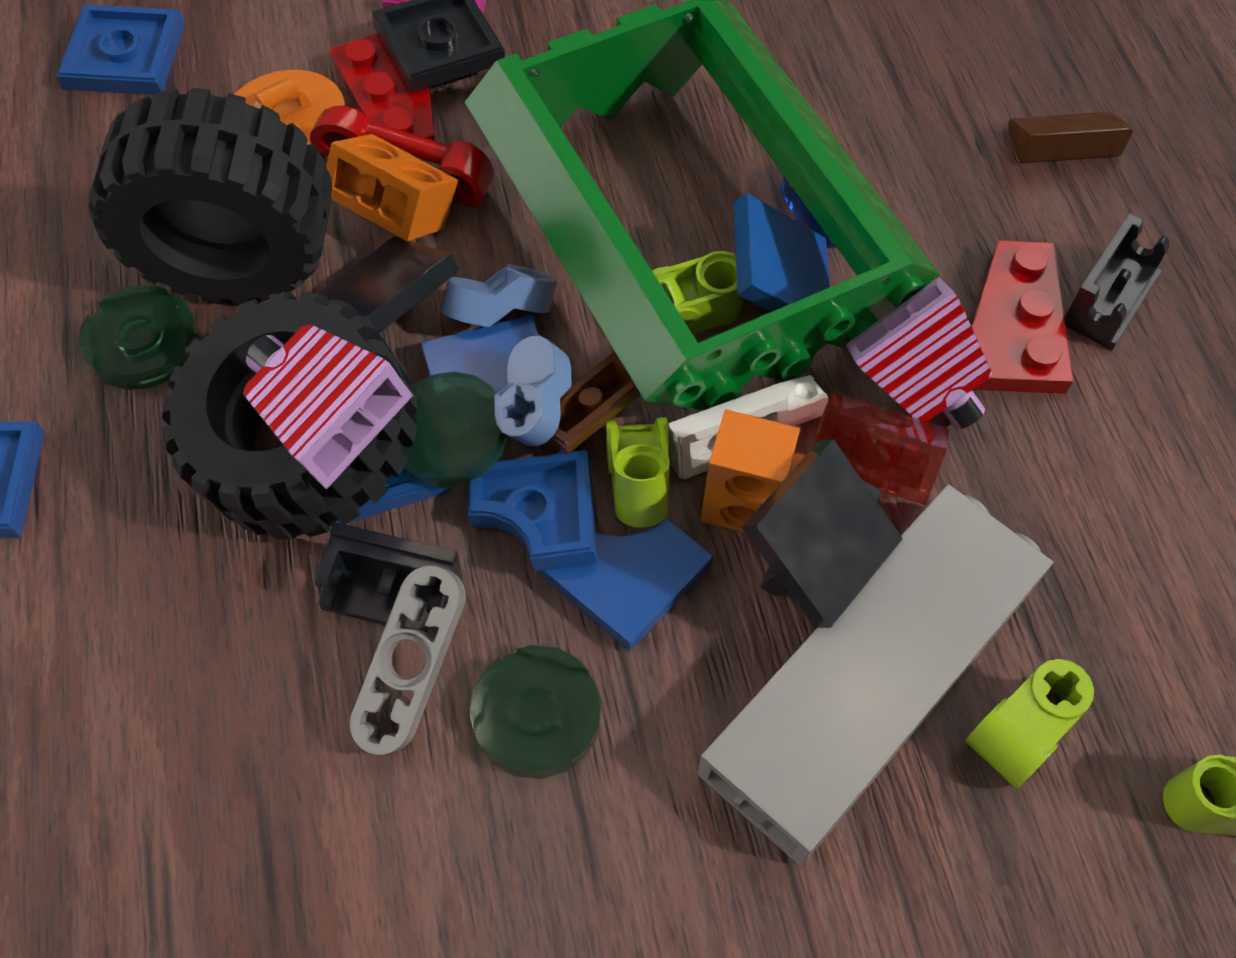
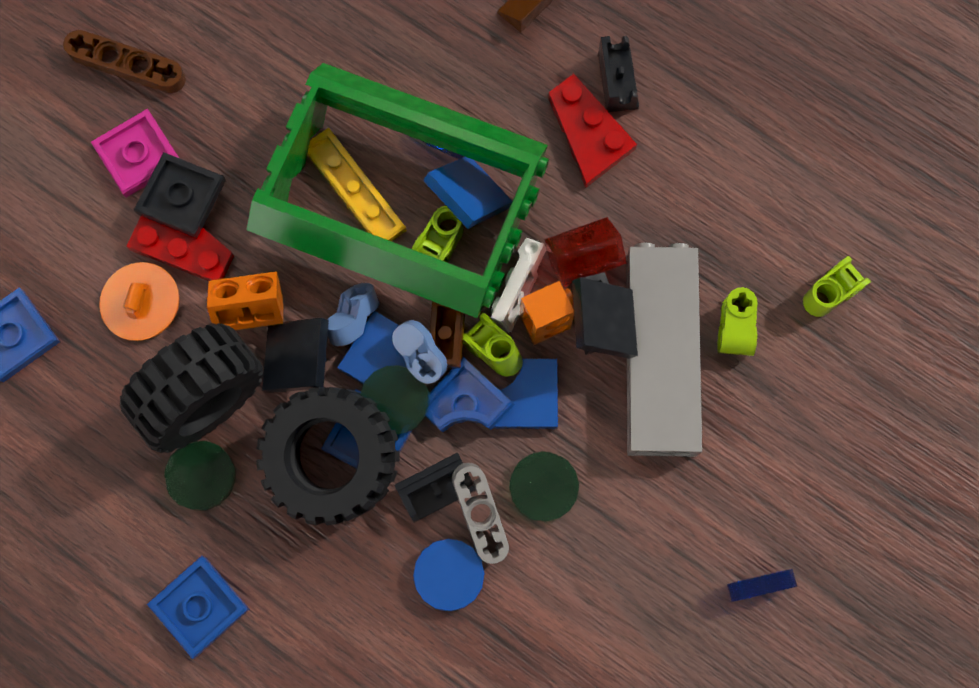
camera: 40 degrees left, 15 degrees up
lavender torso [243,324,413,489] -> none
red piece [310,105,494,207] -> none
lavender torso [845,277,992,429] -> none
none -> yellow tile [307,127,407,242]
none -> blue tile [413,539,485,611]

